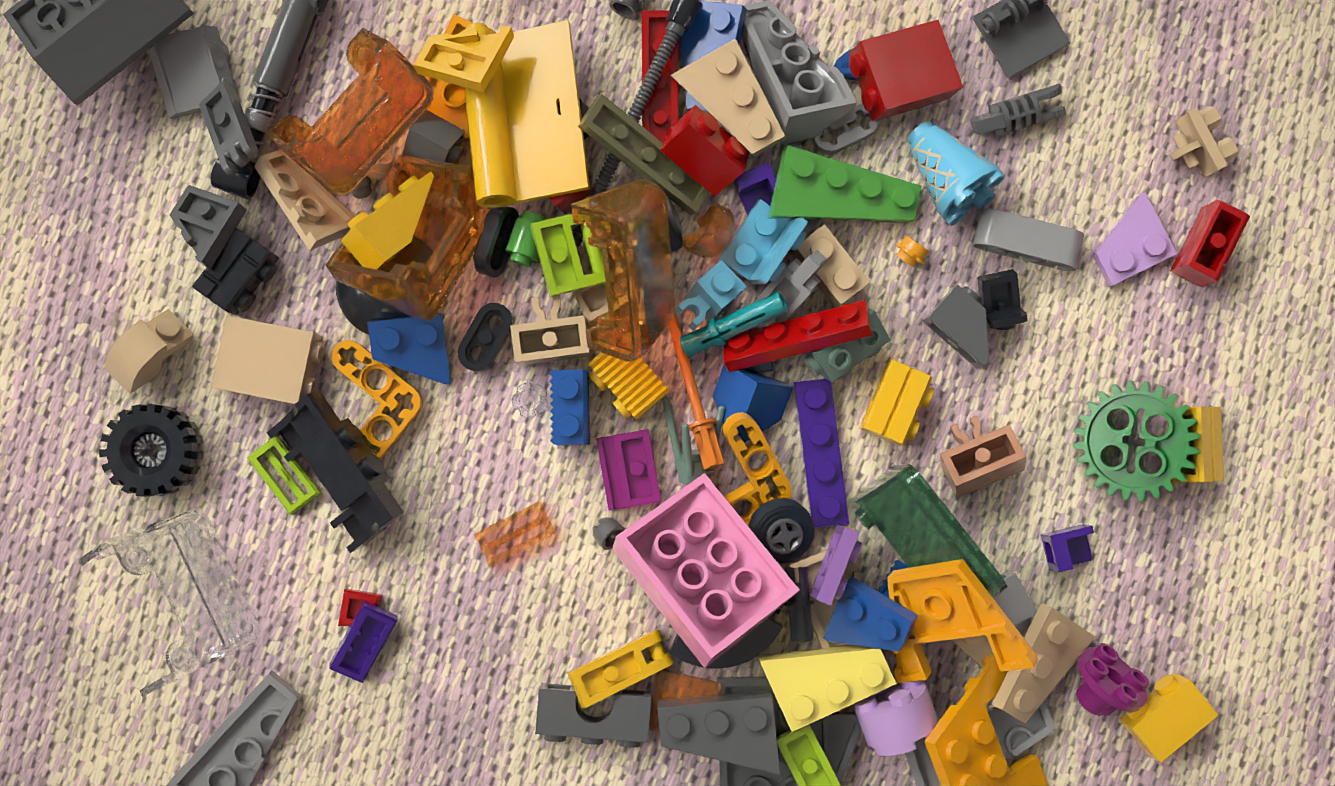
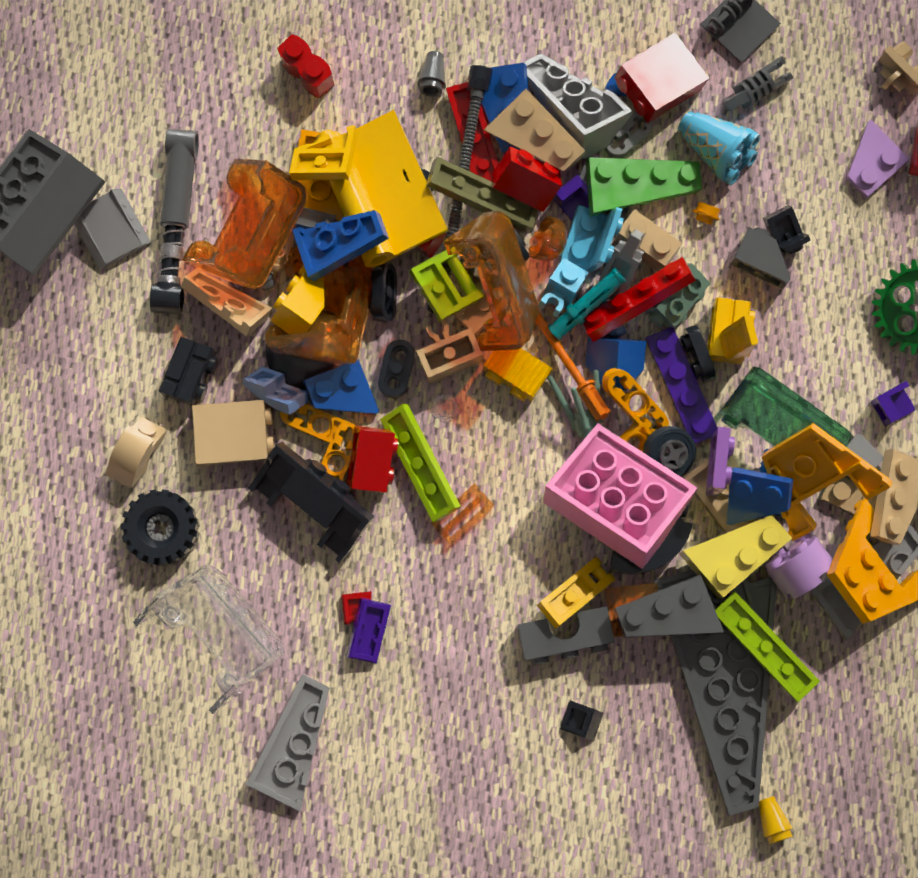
camera: 15 degrees left, 5 degrees down
dark grey wing [169,185,247,269] -> none
dark grey hinge [199,81,259,177] -> none
lime tile [247,436,322,515] -> none
bright green brick [505,210,548,267] -> none
blue brick [549,369,590,446] -> none
dark grey hinge [593,517,625,550] -> none
magenta plate [596,429,661,511] -> none
black axle [784,566,814,643] -> none
nougat brick [940,415,1026,498] -> none
light grey beam [973,209,1084,271] -> none
none -> medium blue slope [242,367,309,415]
none -> blue wing [292,210,389,281]
none -> red brick [347,426,398,493]
none -> lime plate [380,404,461,522]
none -> black plate [680,325,716,383]
none -> yellow slope [719,315,758,360]

